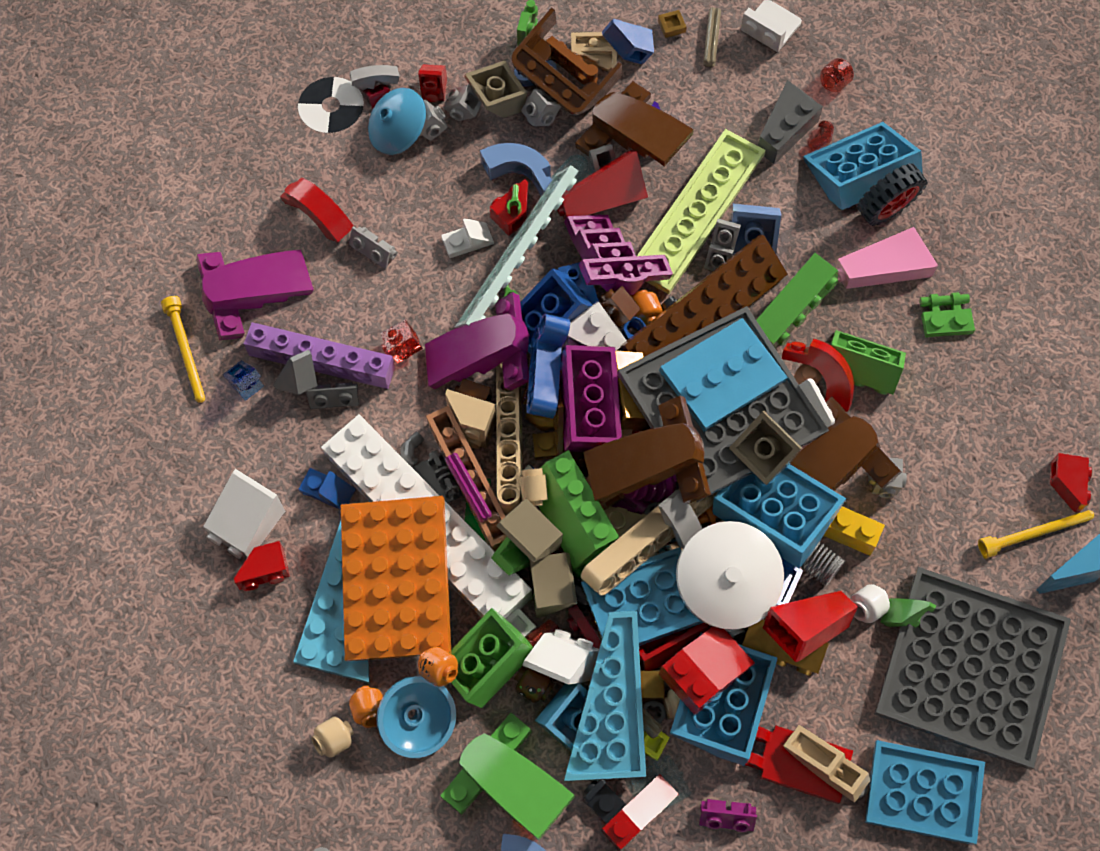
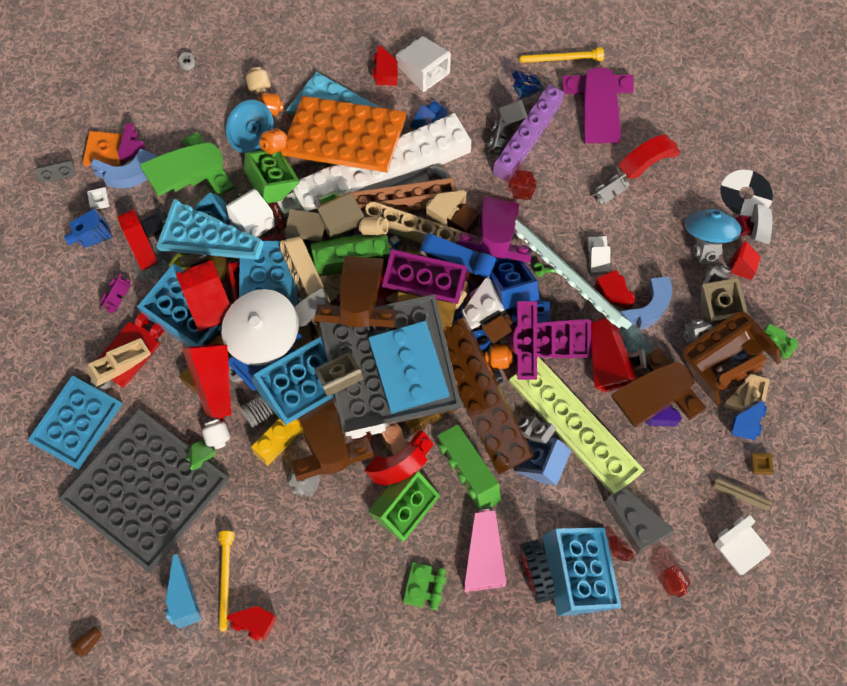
camera: 105 degrees right, 0 degrees up
magenta axle [445,453,492,522] -> none
bright green hand [507,184,522,214] -> none

